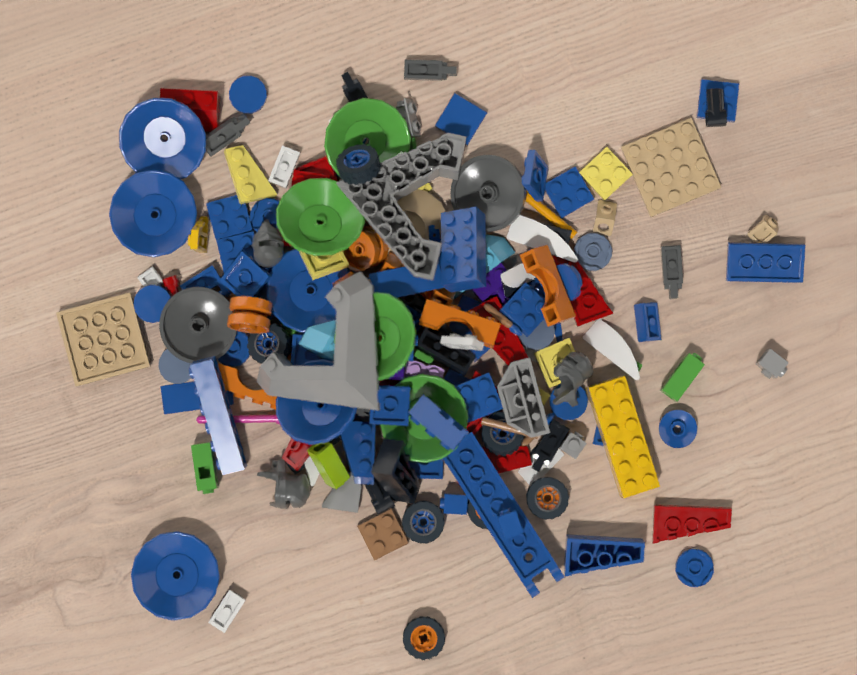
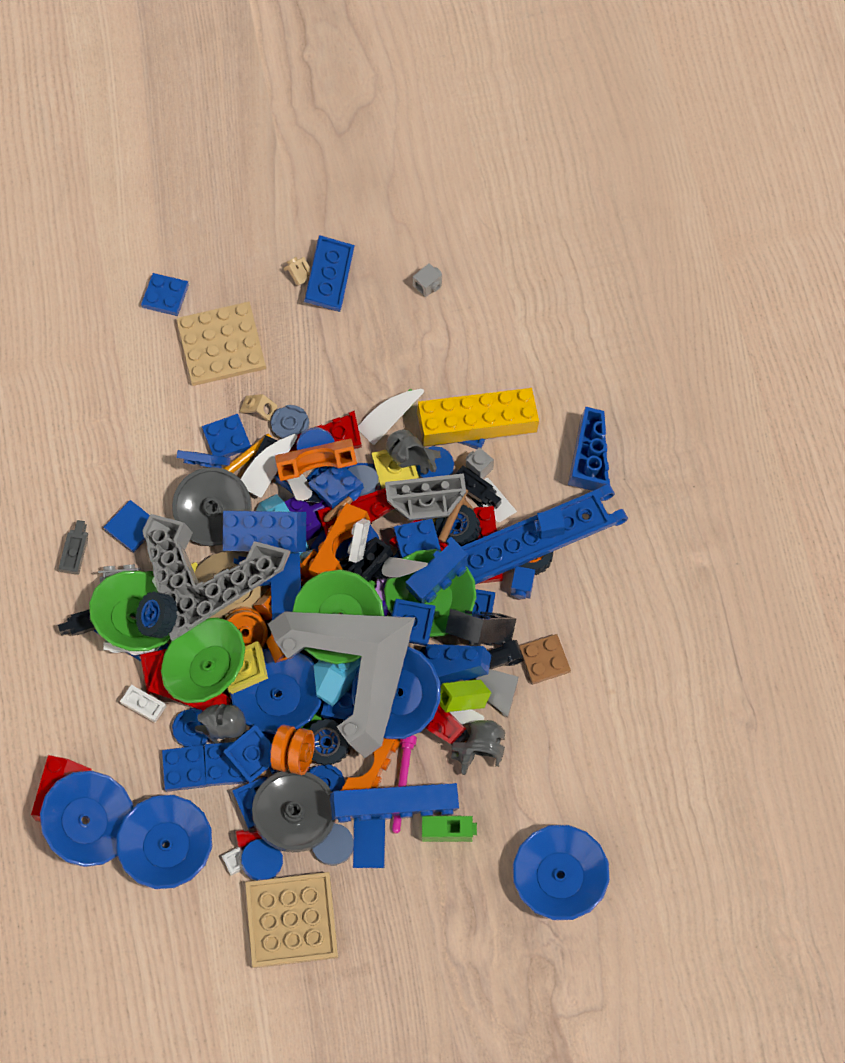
camera: 80 degrees left, 20 degrees down
yellow wing [188,216,209,253] -> none
dark grey hinge [206,113,250,157] -> none
white plate [208,589,246,633] -> none
light yellow wing [224,145,277,205] -> none
blue tile [229,76,267,114] -> none
black wheel [402,501,445,544] -> none
black wheel [403,616,445,660] -> none
black wheel [526,477,569,520] -> none
light yellow plate [579,147,633,201] -> none
blue slope [634,302,662,342] -> none
red wing [652,505,732,544] -> none
blue dish [659,410,697,448] -> none
bright green brick [660,353,705,402] -> none
dark grey hinge [661,245,683,299] -> none
blue tile [675,549,714,587] -> none
black piece [705,88,727,127] -> none
none -> white sticker [372,557,428,579]

